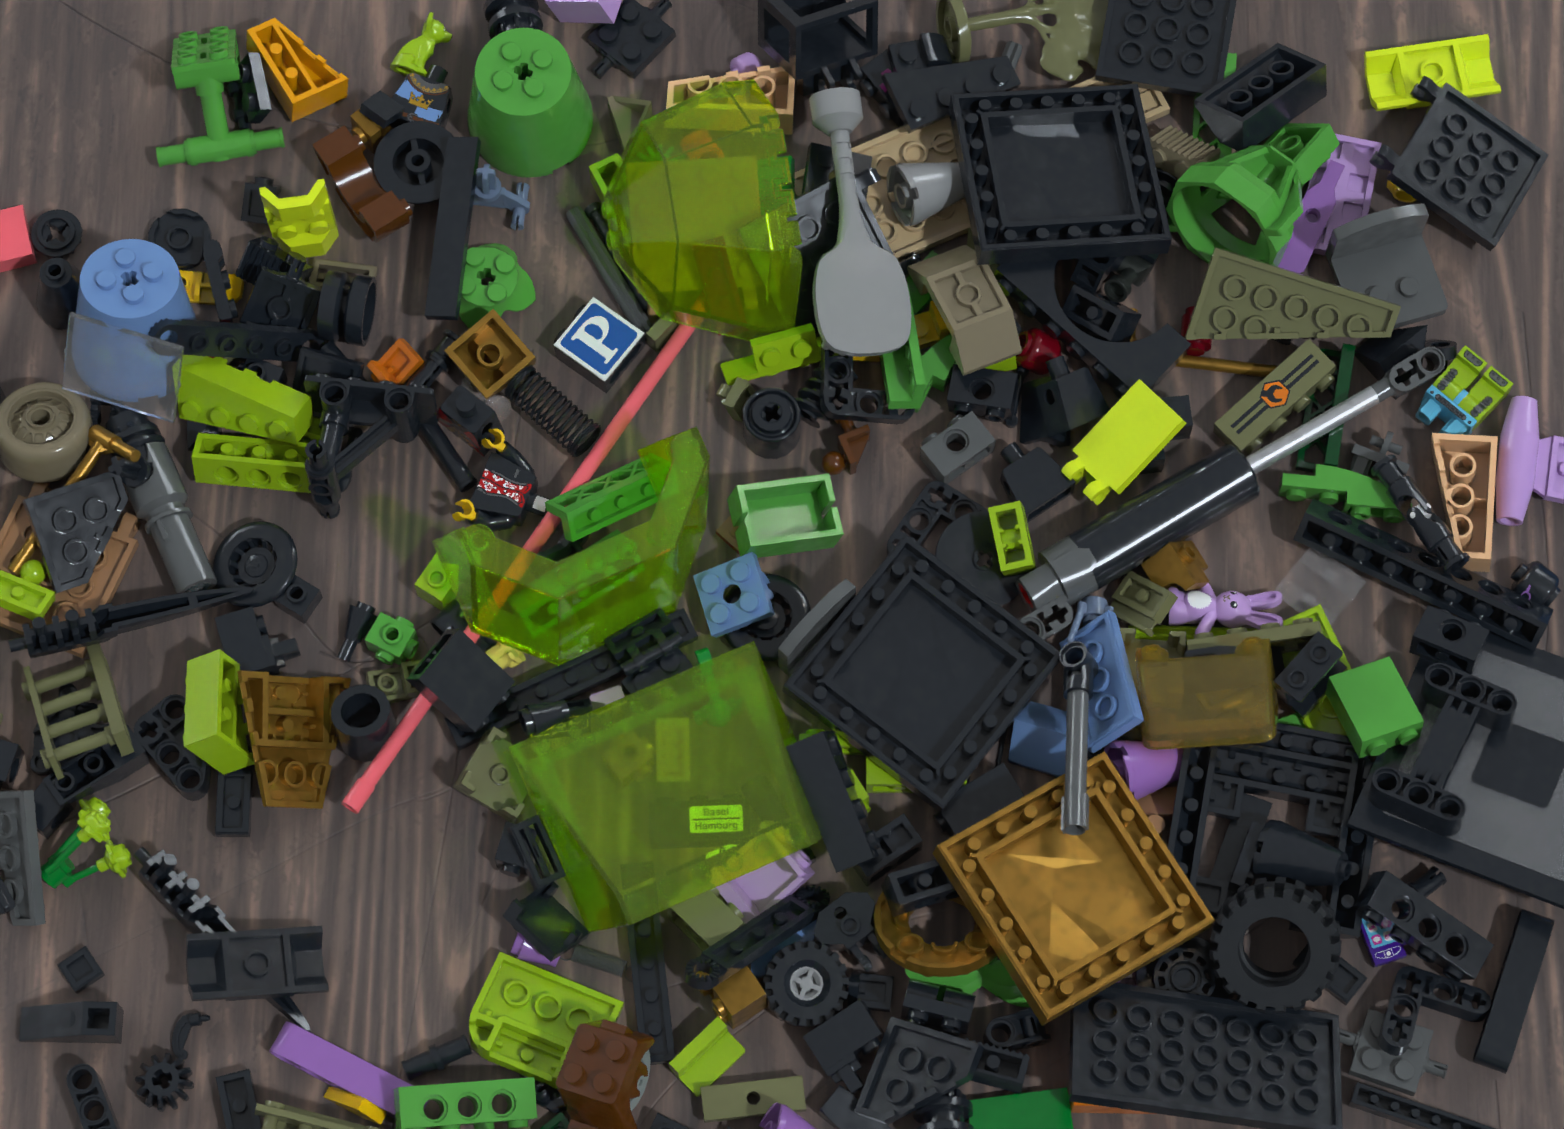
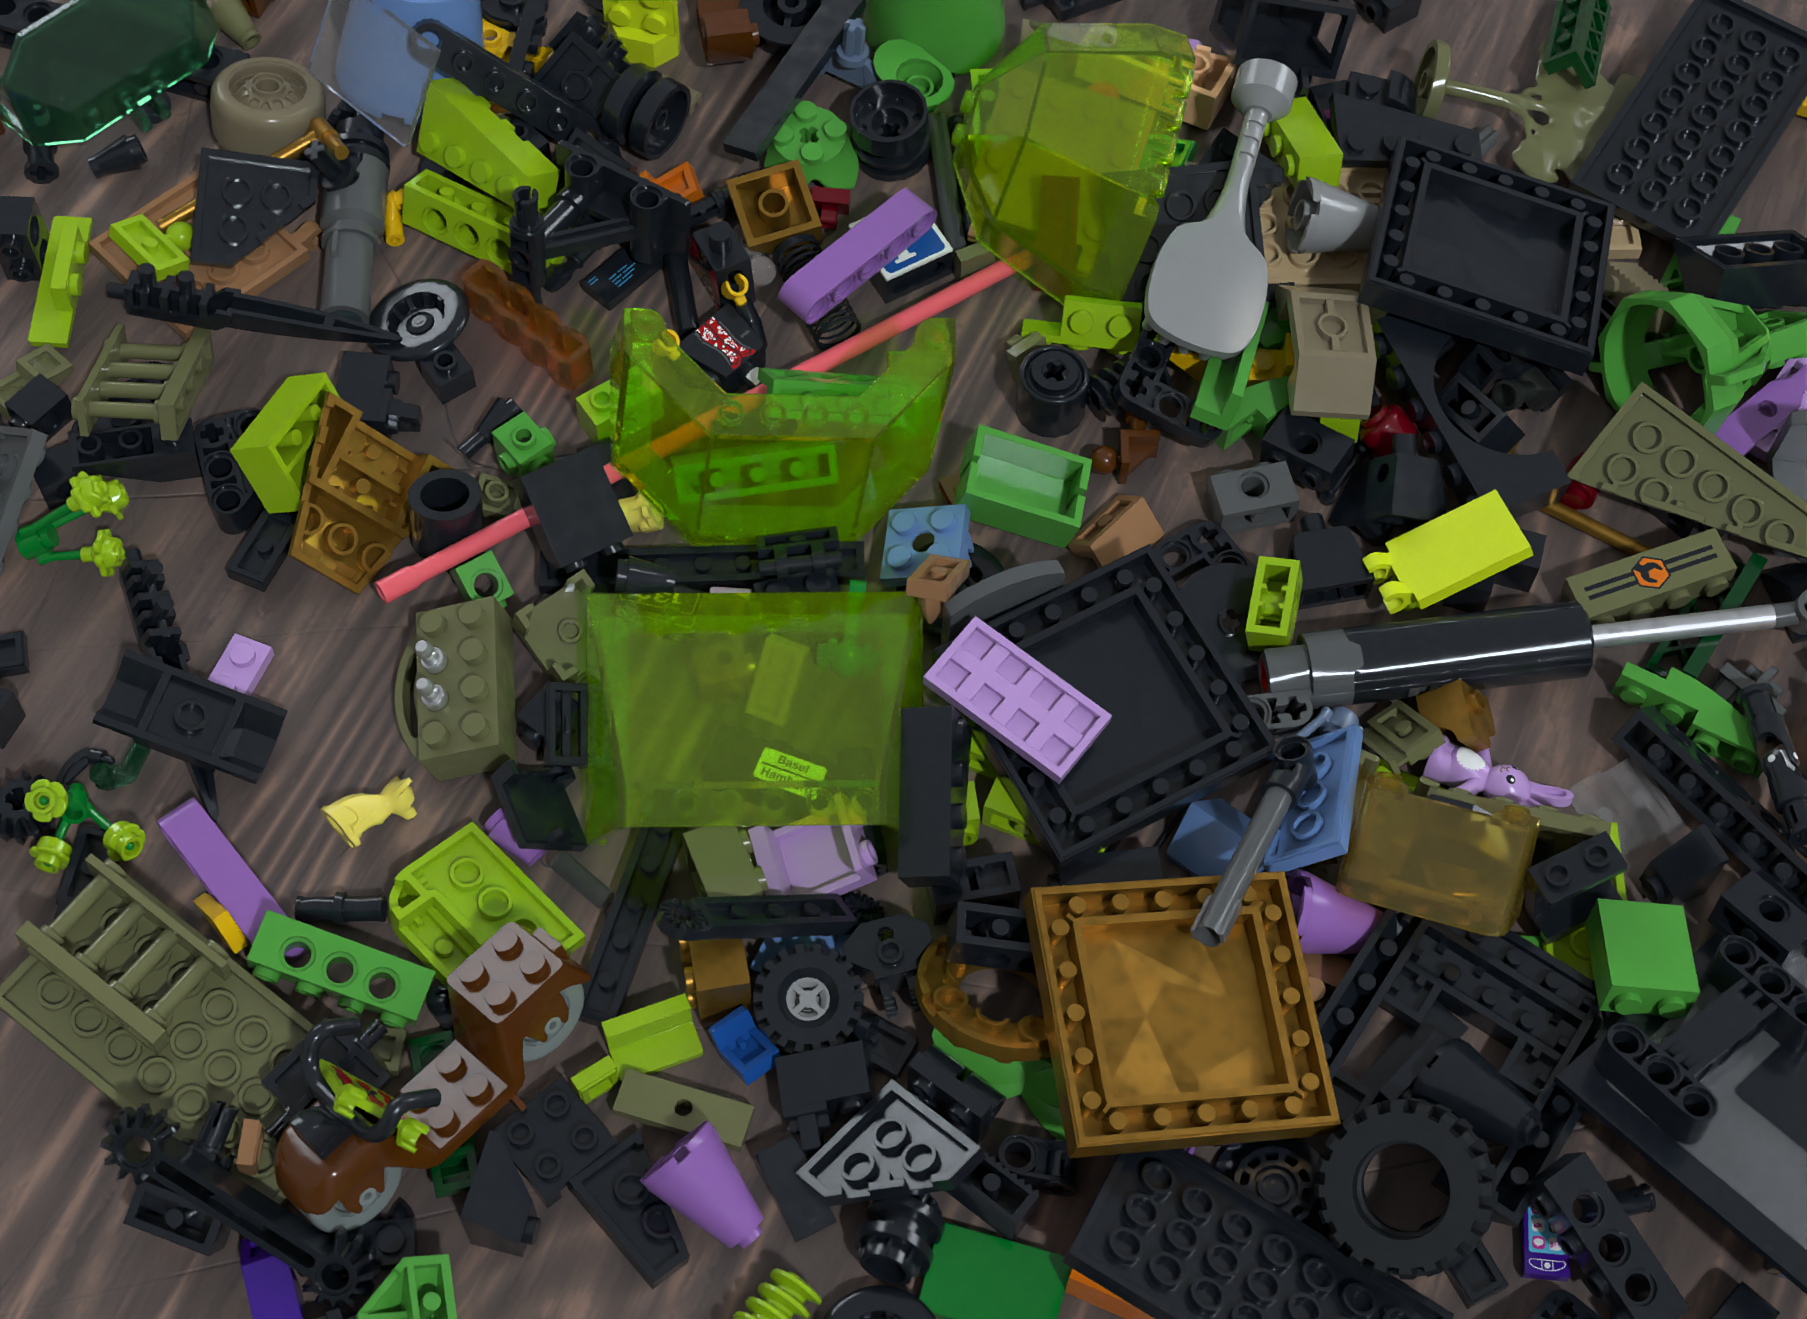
camera: 20 degrees right, 10 degrees down
none -> lime plant [24,779,146,874]
none -> clear green arm [89,742,151,791]
none -> lavender plate [208,633,275,696]
none -> light yellow animal [320,776,417,848]
none -> yellow arm [384,188,405,247]
none -> olive piece [394,596,518,782]
none -> bright green brick [449,550,515,608]
none -> clear orange brick [461,259,594,391]
none -> lime tile [570,1055,620,1105]
none -> black tile [582,243,664,312]
none -> blue bracket [708,1006,781,1086]
none -> medium lavender beam [778,188,937,324]
none -> dark red tile [811,186,851,230]
none -> black wheel [849,79,931,182]
none -> bright green piece [873,39,955,113]
none -> medium nougat tile [906,554,970,624]
none -> lavender plate [922,616,1112,784]
none -> medium nougat panel [1067,494,1164,568]
none -> lime brick [1262,97,1343,189]
none -> black slope [1639,823,1729,905]

